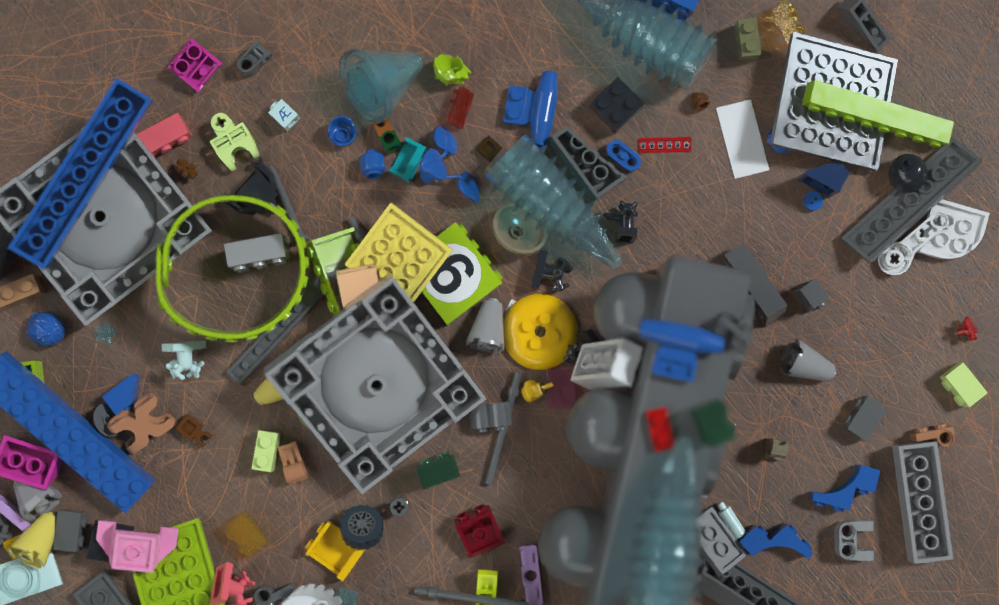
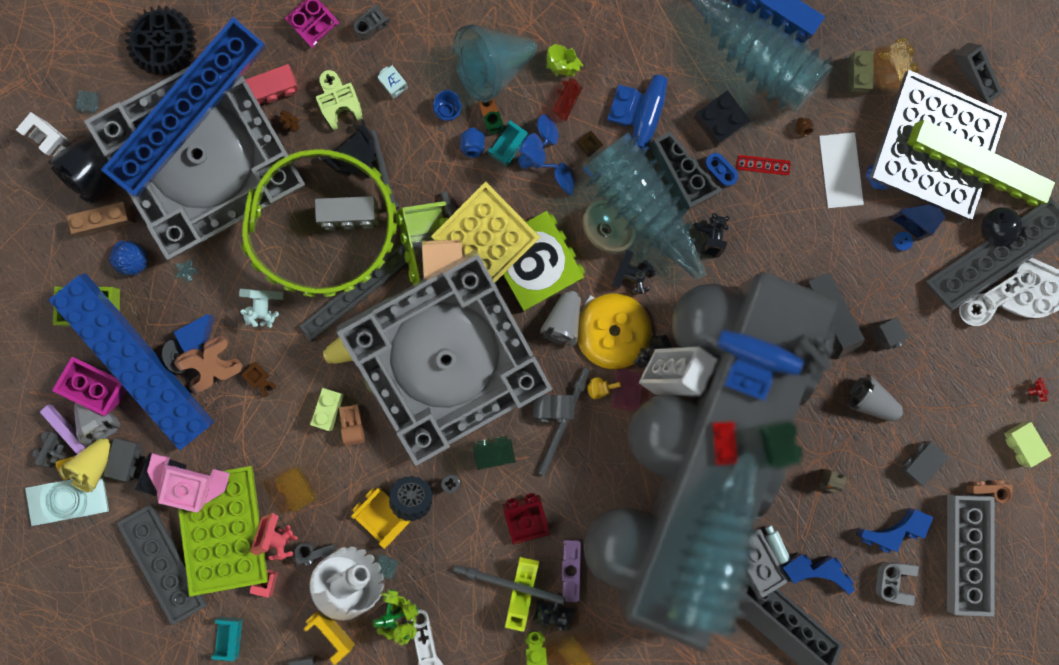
camera: 10 degrees right, 0 degrees up
none -> black gear [125,5,197,76]

